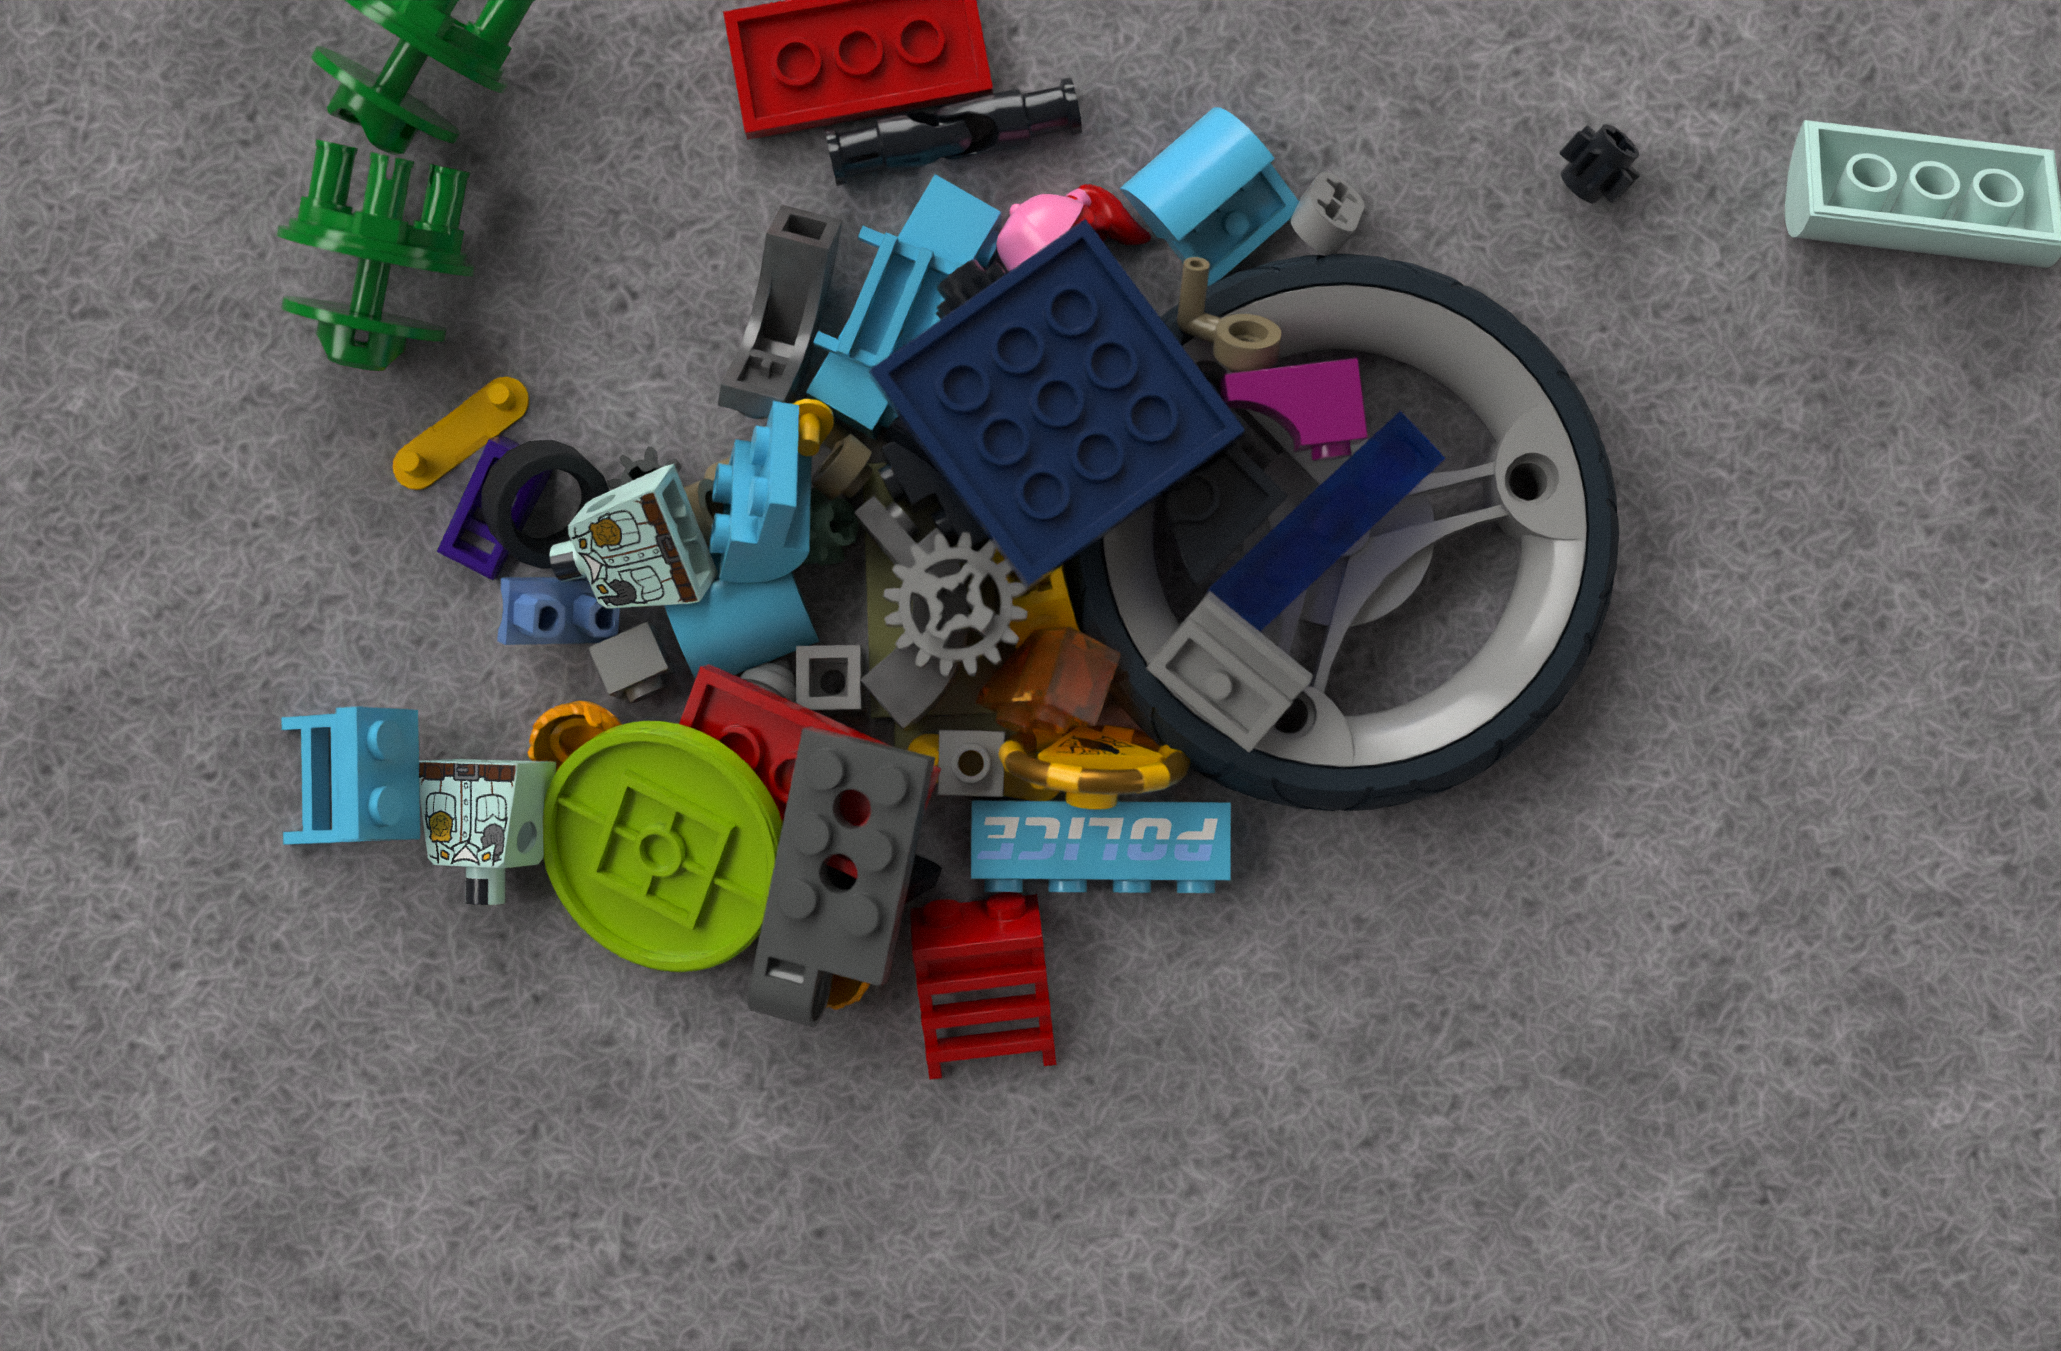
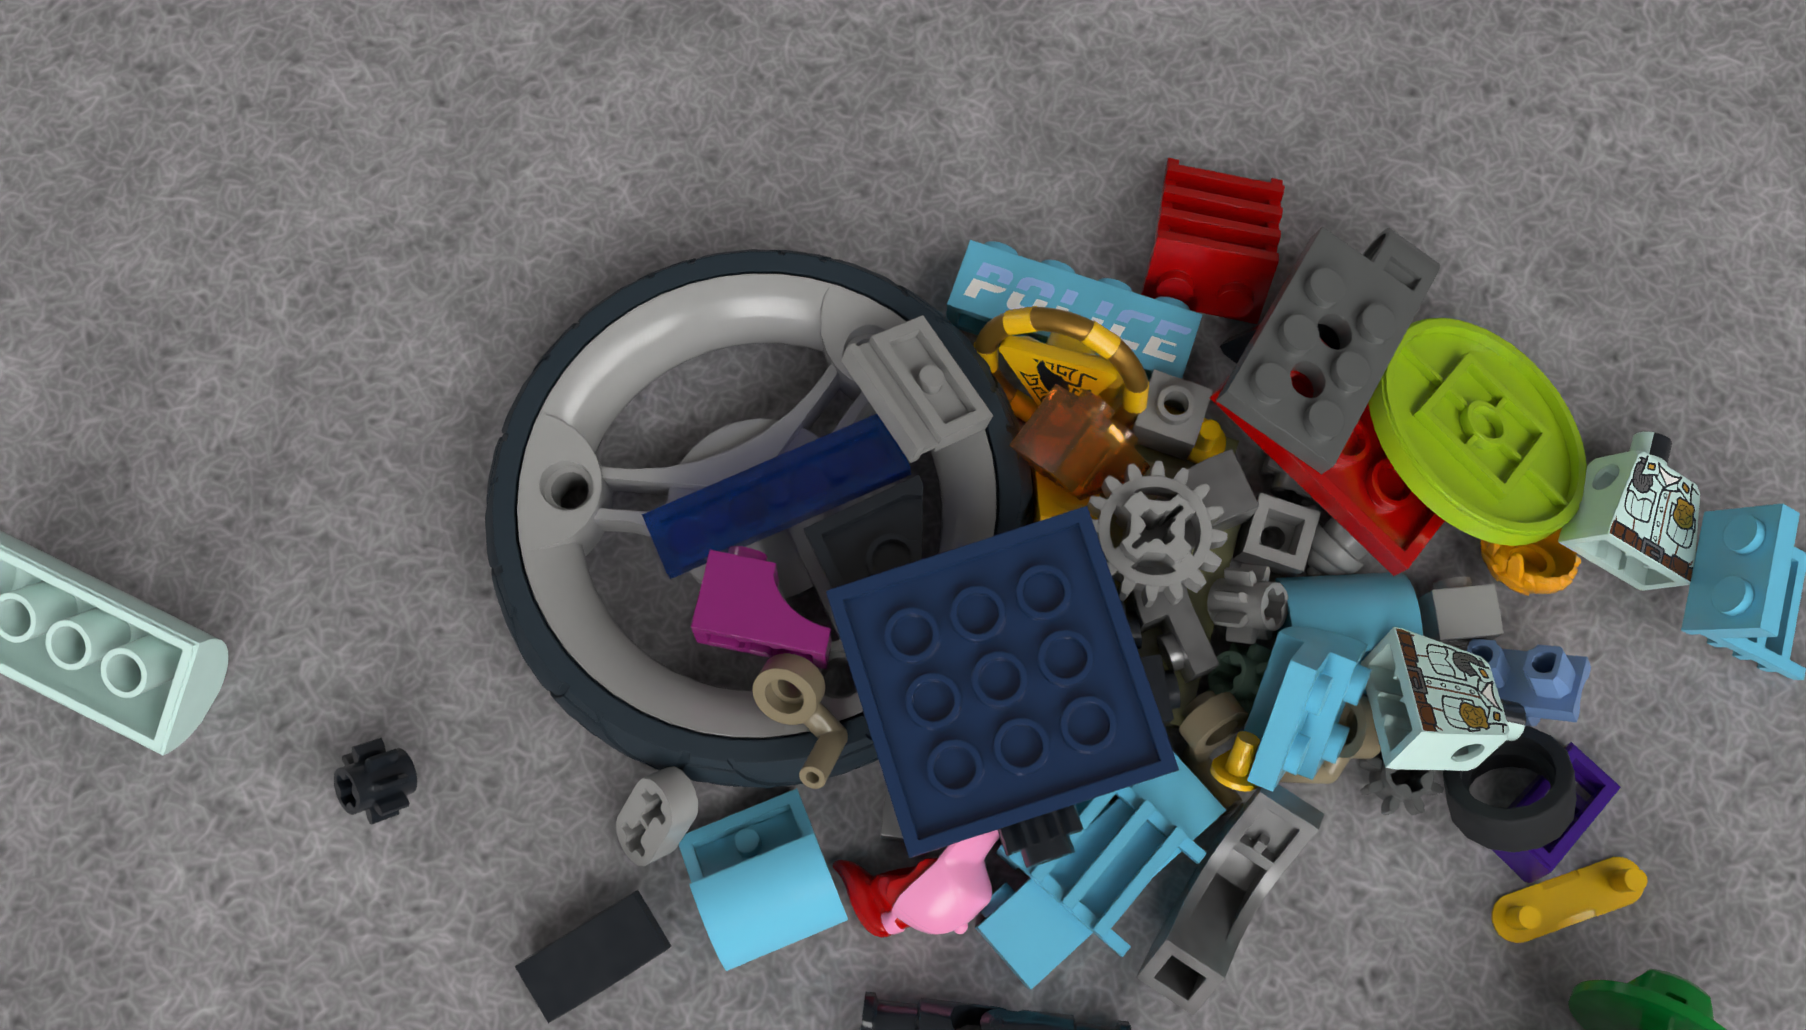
camera: 155 degrees left, 10 degrees down
none -> black slope [515,890,671,1024]
none -> light grey gear [1207,564,1288,645]

